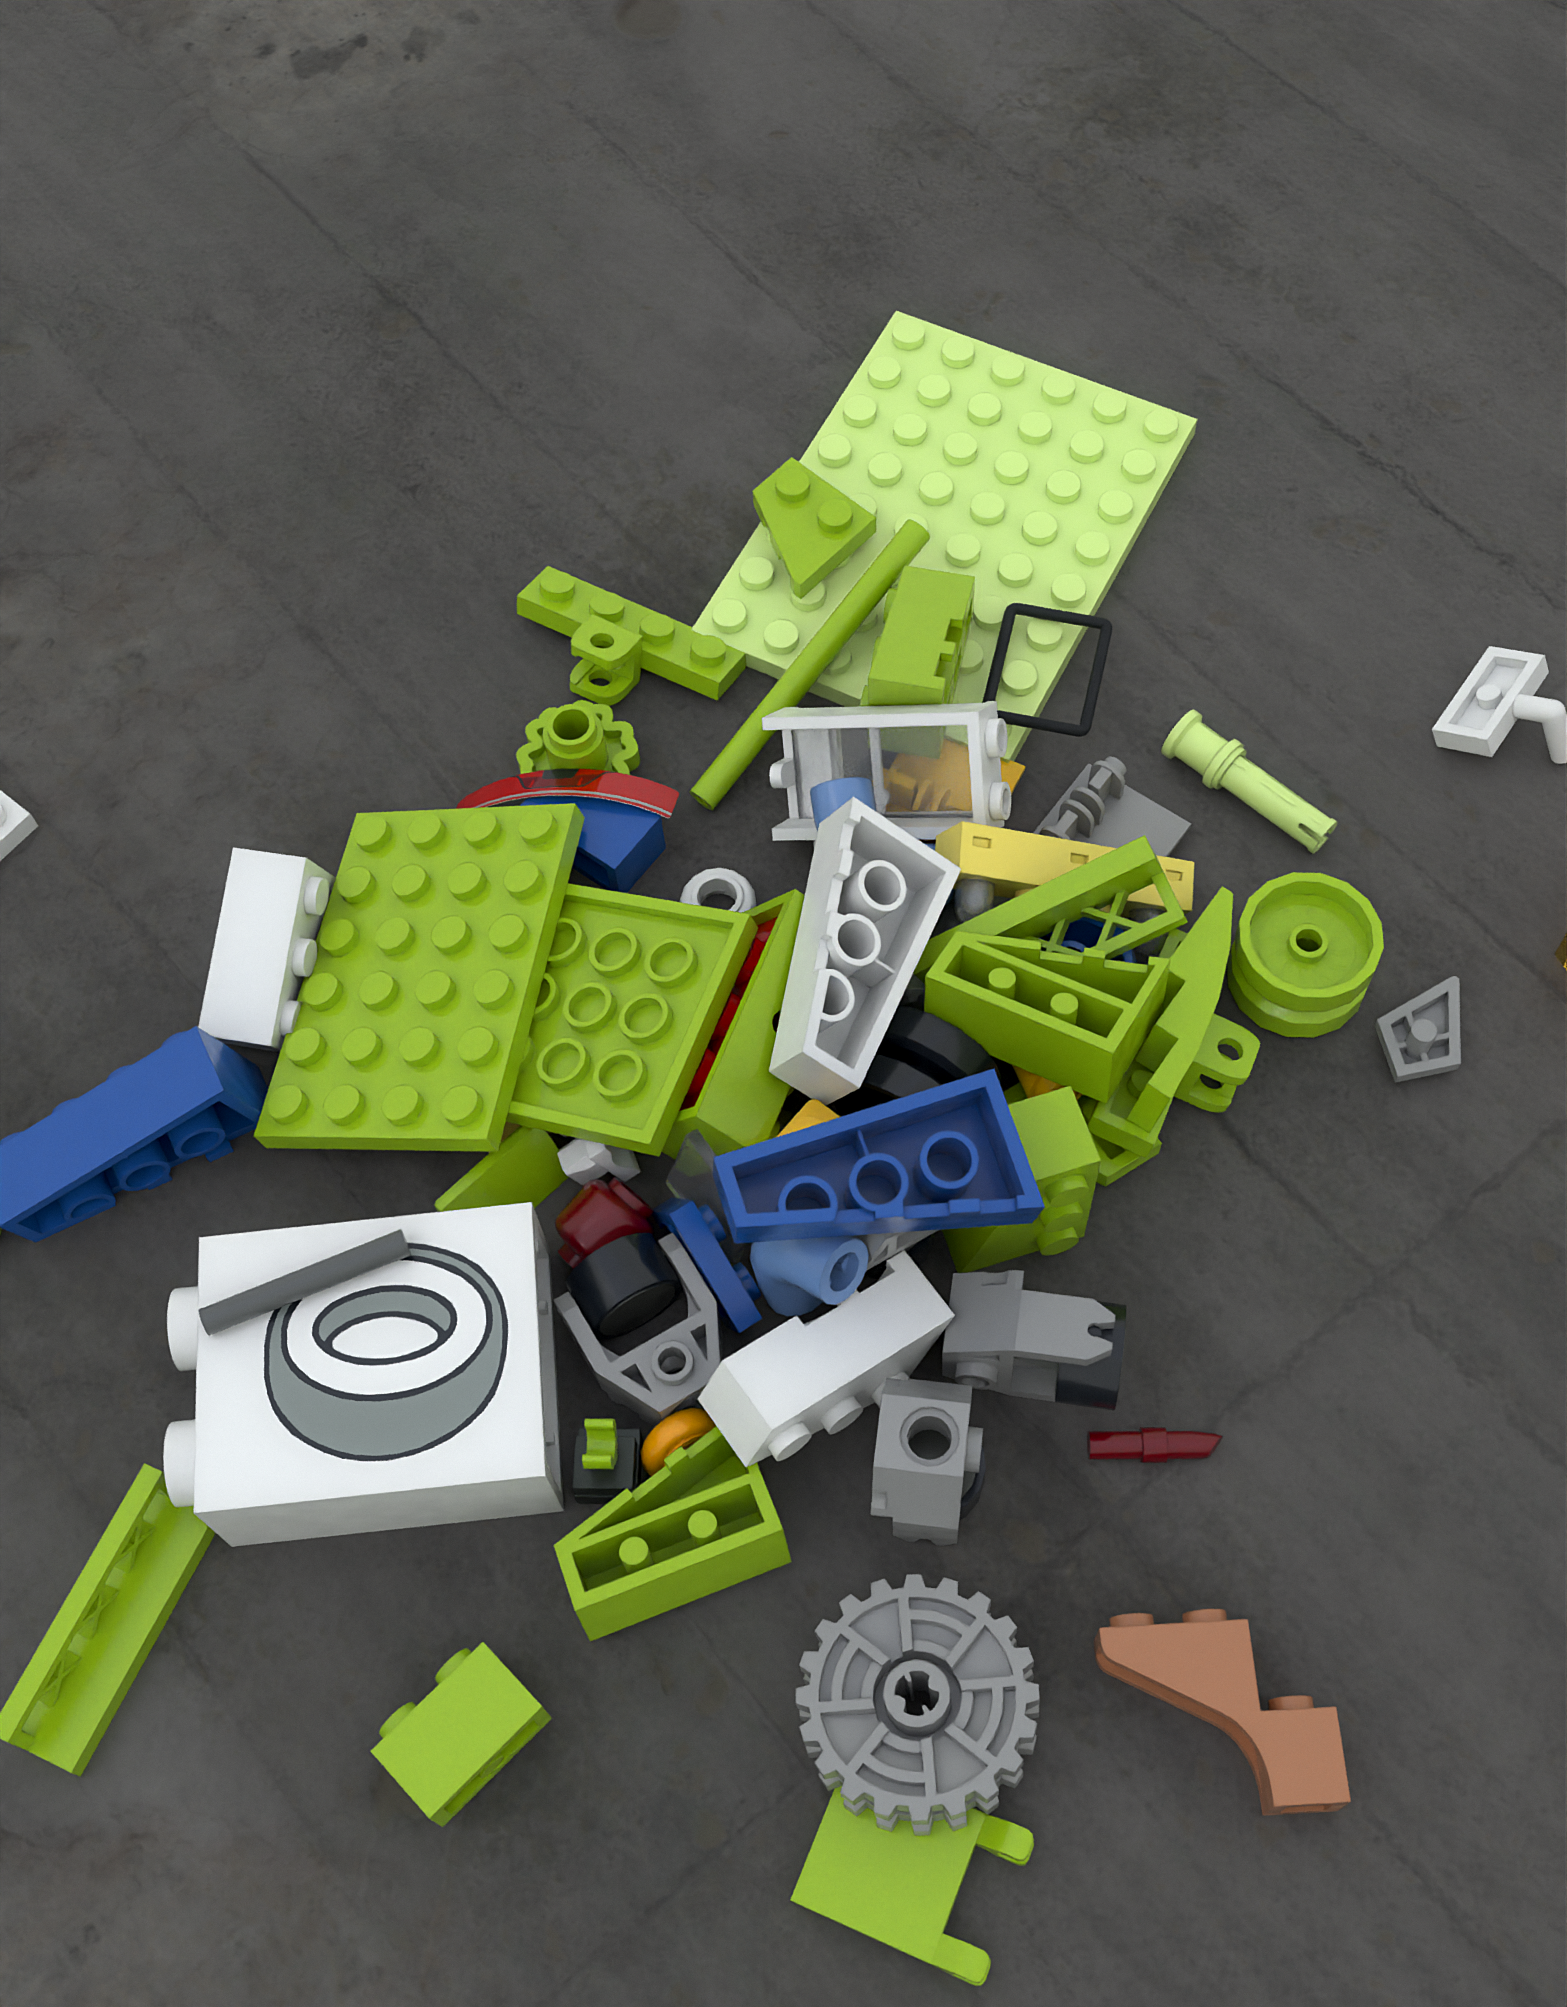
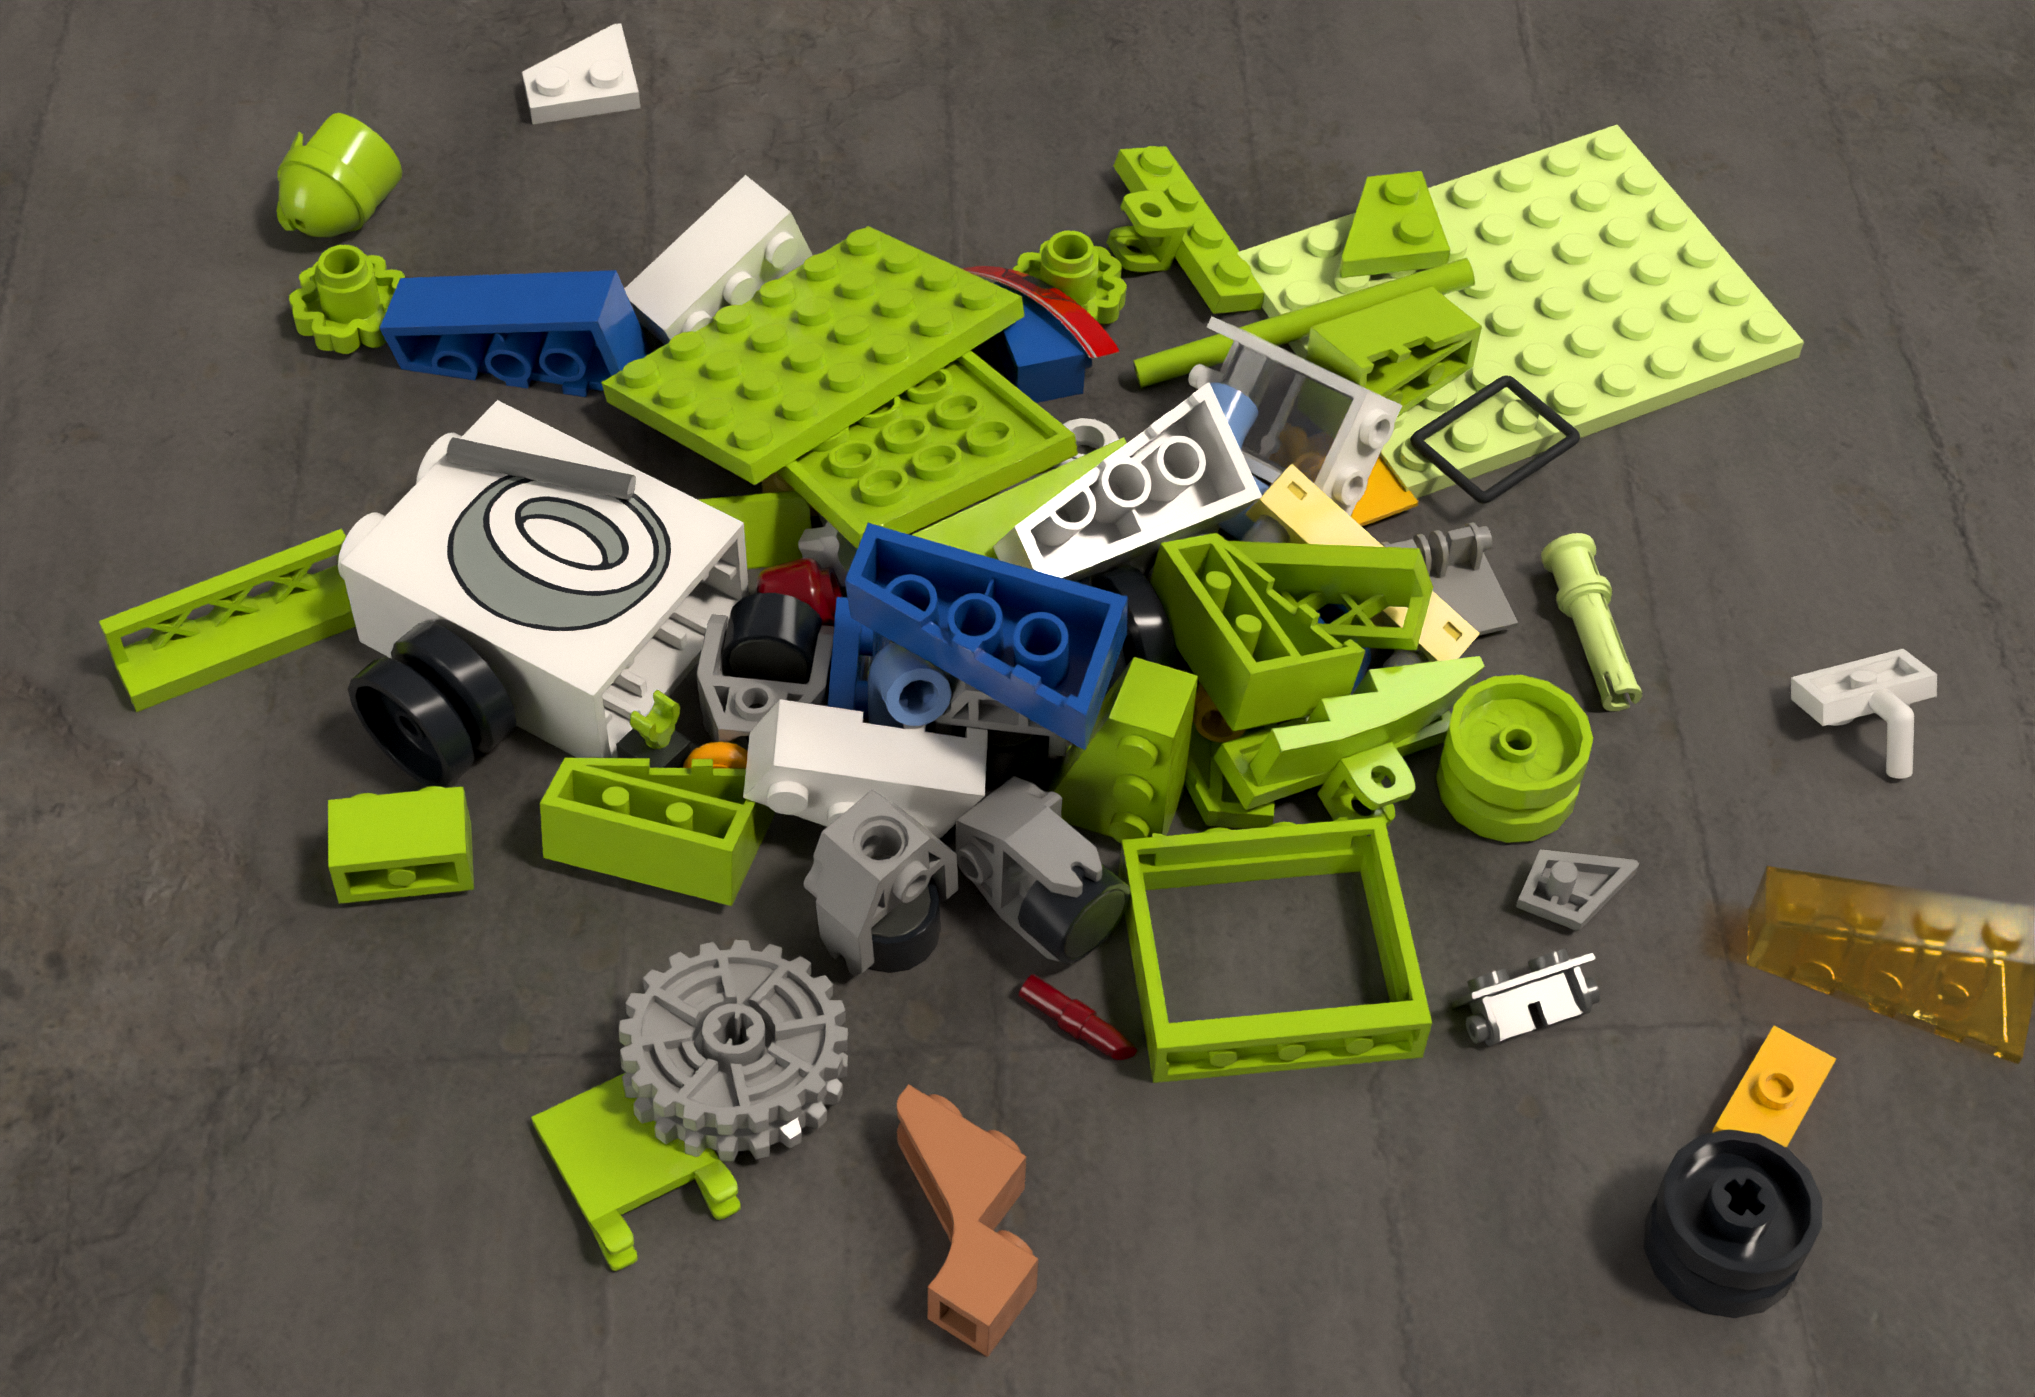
camera: 30 degrees right, 10 degrees down
none -> black wheel [348,621,517,788]
none -> lime window [1118,816,1432,1083]
none -> hinge [1450,948,1600,1046]

